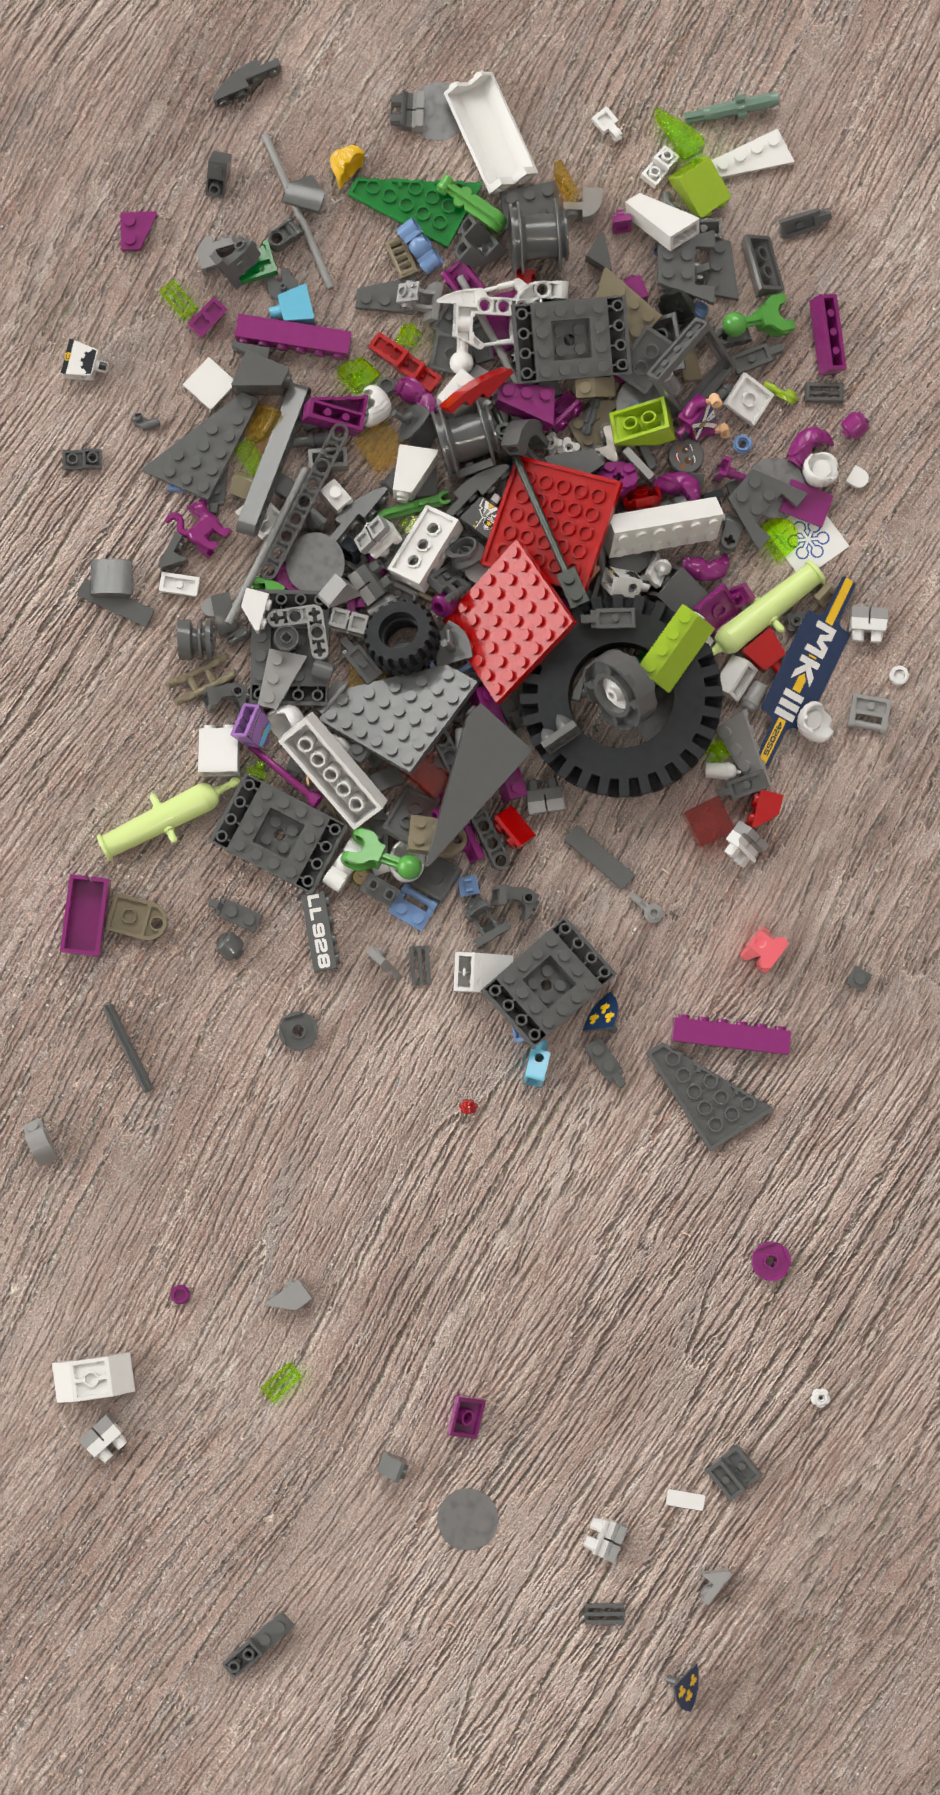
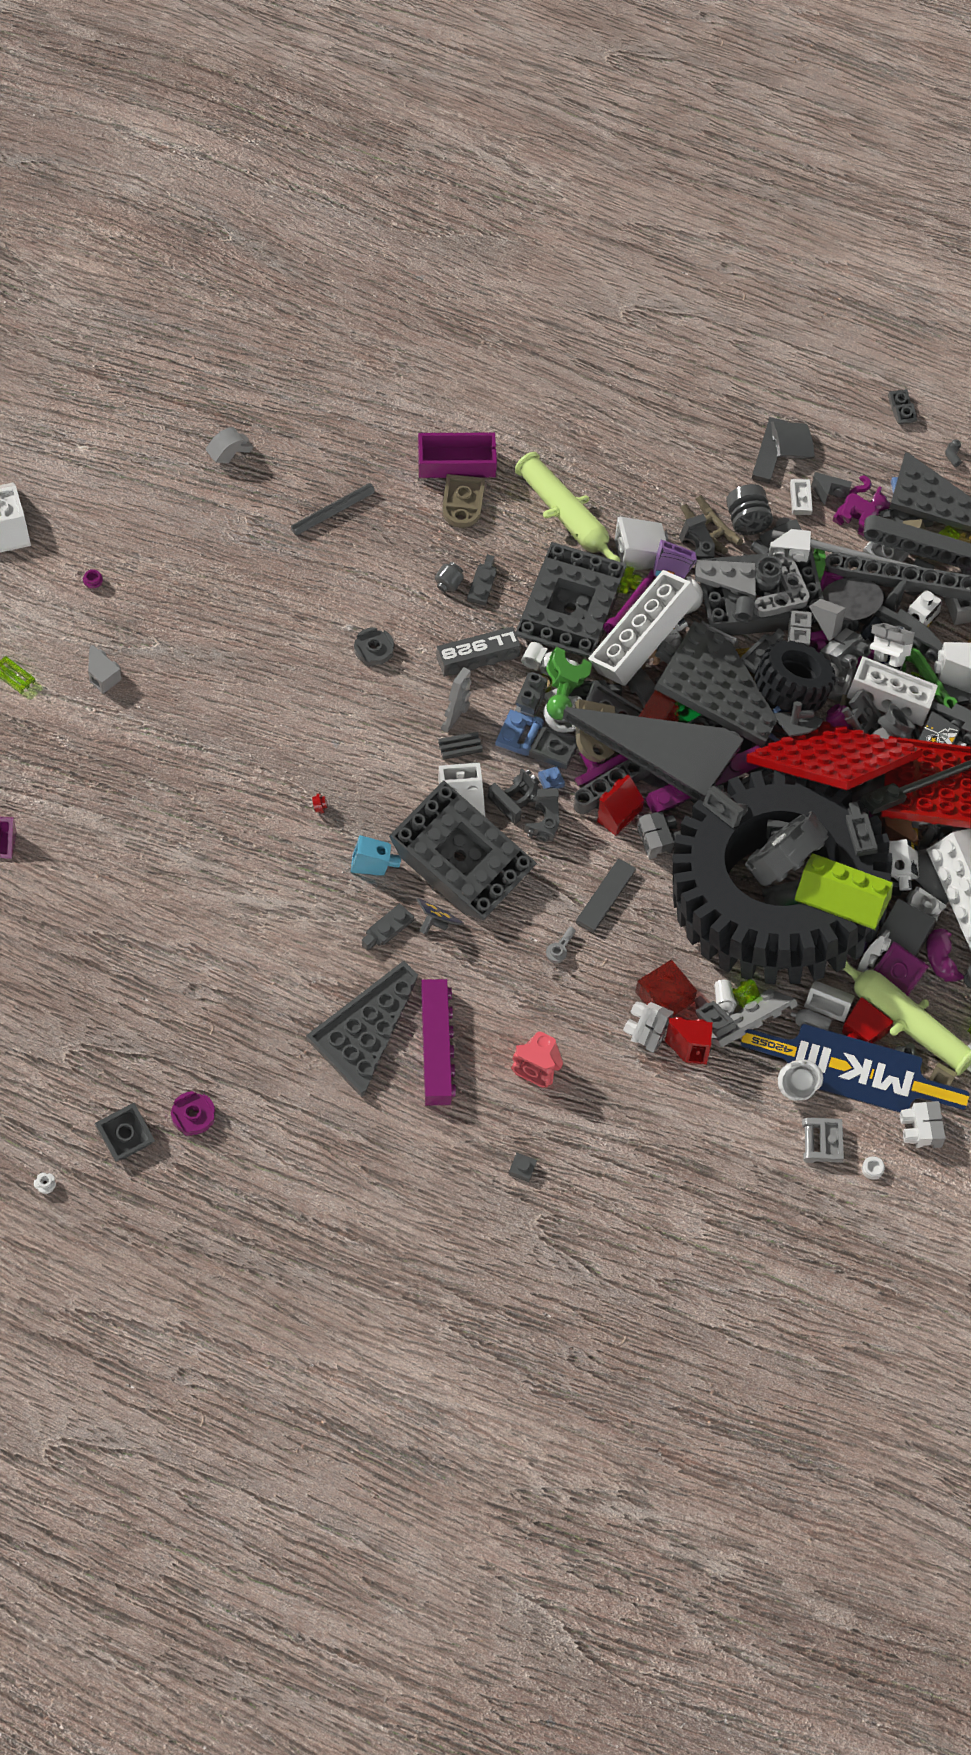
camera: 80 degrees right, 25 degrees down
magenta tile [729,582,756,608] -> none
none -> dark grey slope [94,1103,155,1162]

